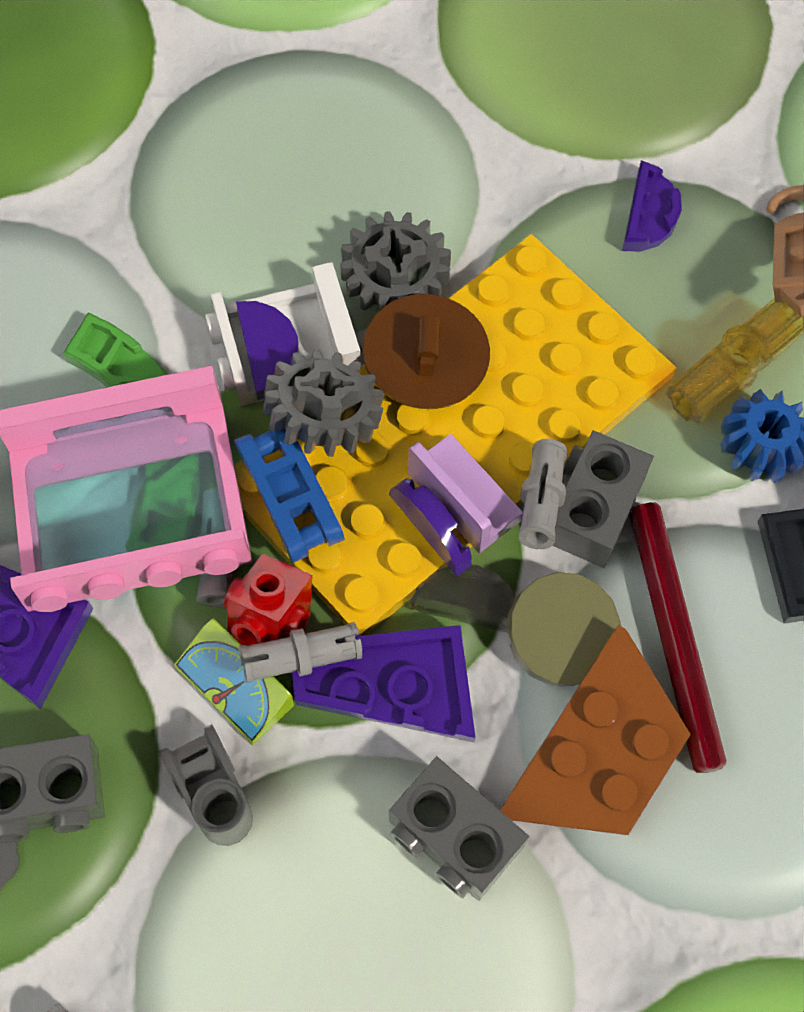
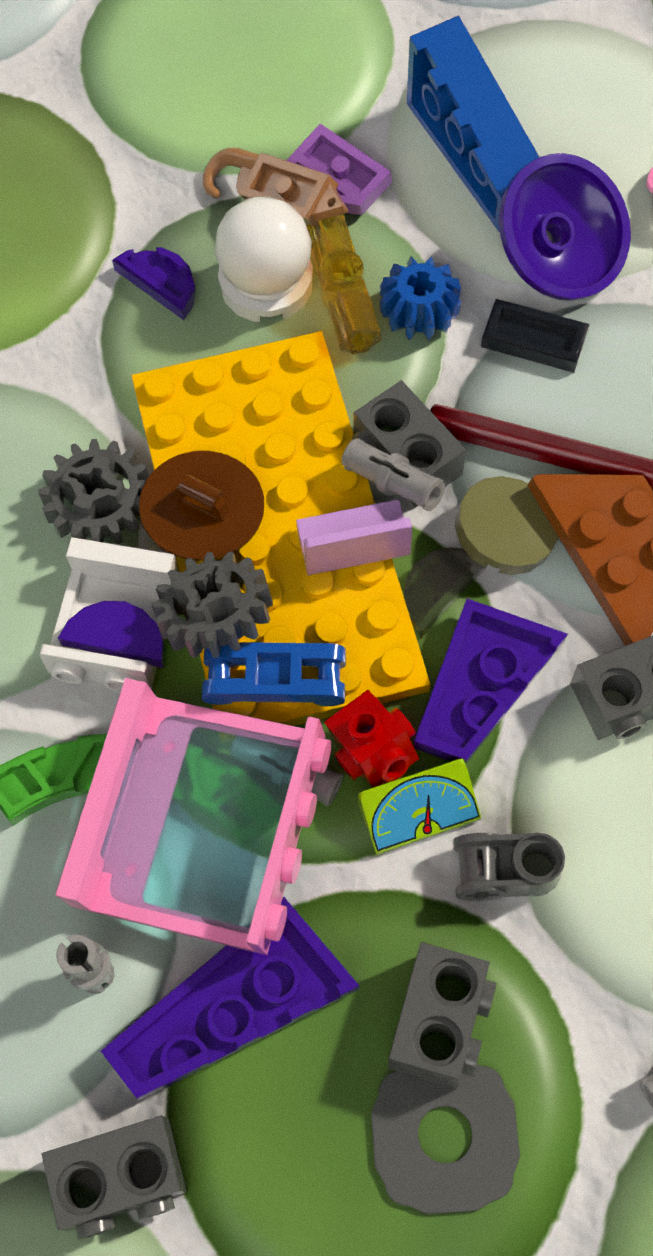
camera: 60 degrees left, 0 degrees up
light grey pin [239,622,362,683] -> none
dark purple tile [389,478,472,577] -> none
none -> white tile [214,197,313,322]

